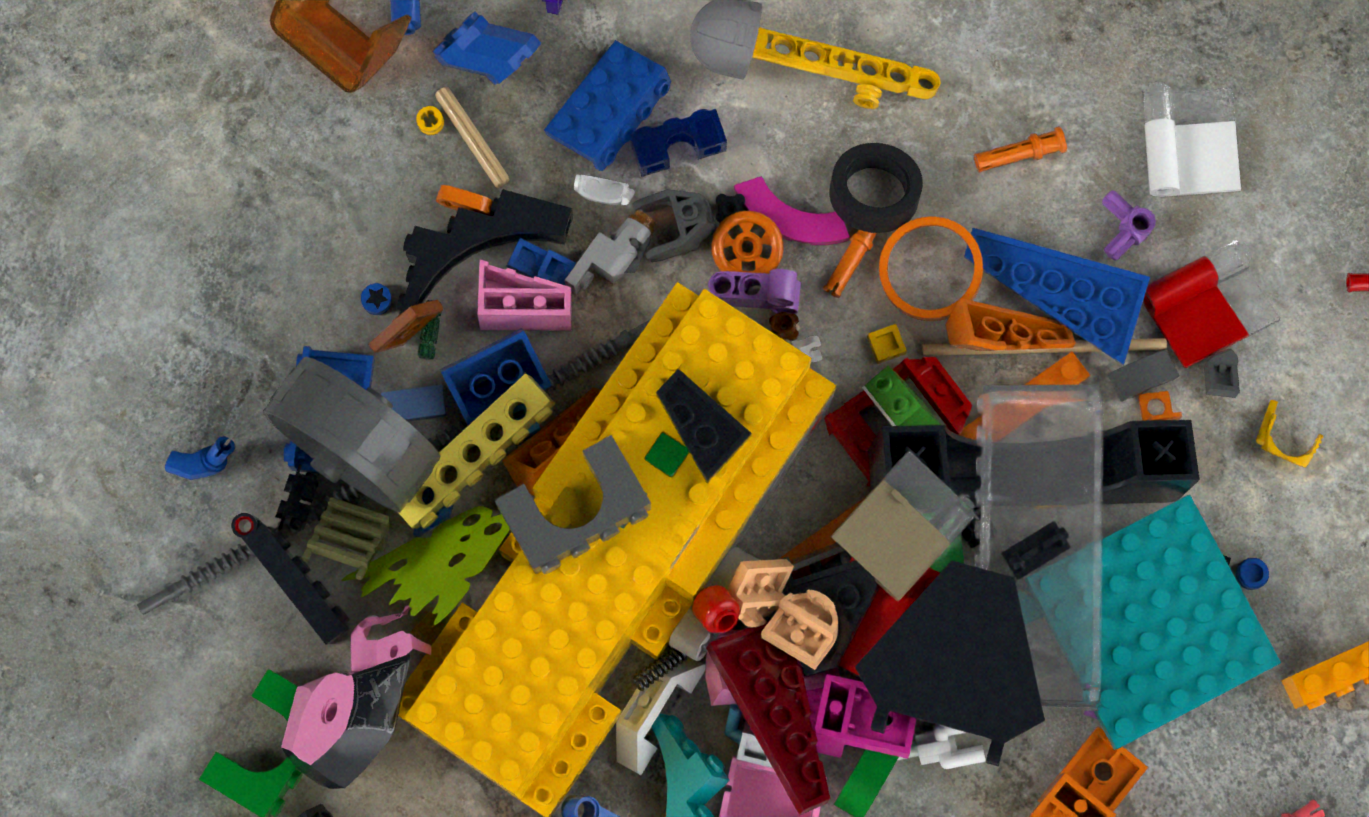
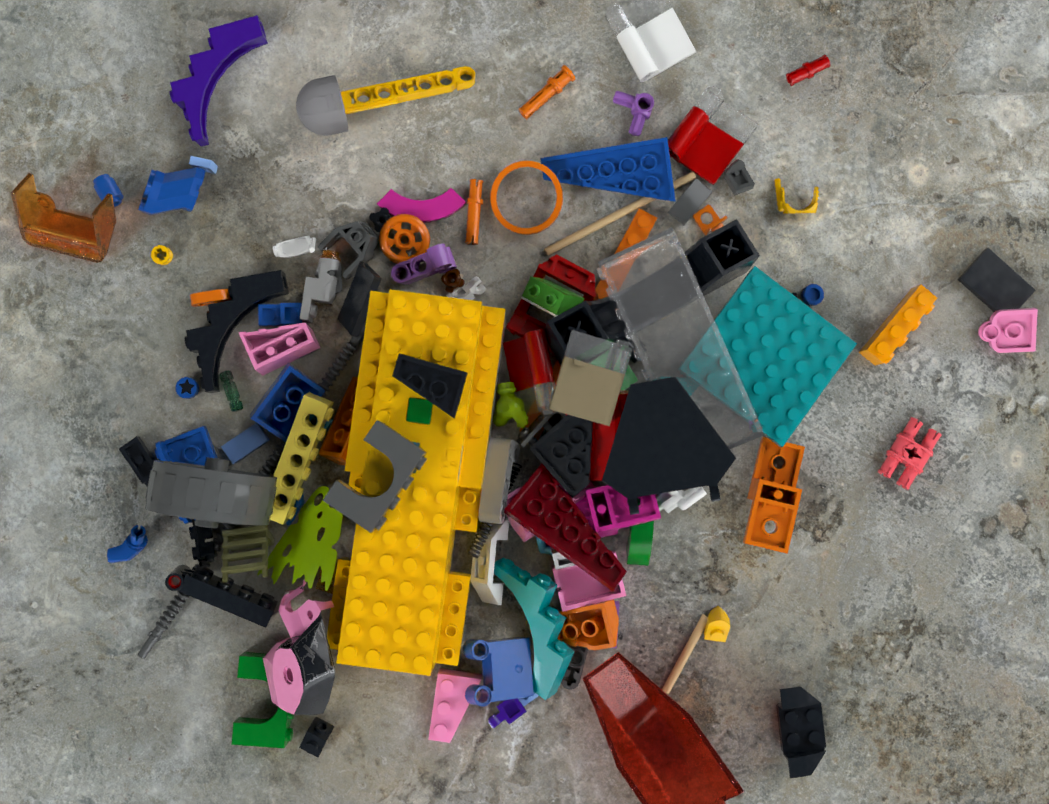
camera: 30 degrees left, 10 degrees up
dark orange plate [368,299,444,353] -> none
tan axle [435,87,509,188] -> none
blue bracket [544,40,671,171] -> none
clear blue arch [630,109,727,177] -> none
red head [692,585,740,633] -> none
light nougat slope [728,559,794,627] -> none
light nougat slope [761,590,838,670] -> none
black tyre [829,143,923,233] -> none
yellow bush [853,84,882,109] -> none
yellow tile [867,324,907,364] -> none
orange wedge [945,298,1076,351] -> none
black hinge [1001,521,1071,580] -> none
none -> black hinge [119,436,155,486]
none -> light blue tile [189,156,218,174]
none -> black tile [338,261,382,337]
none -> lime animal [493,382,529,428]
none -> red door [503,329,556,415]

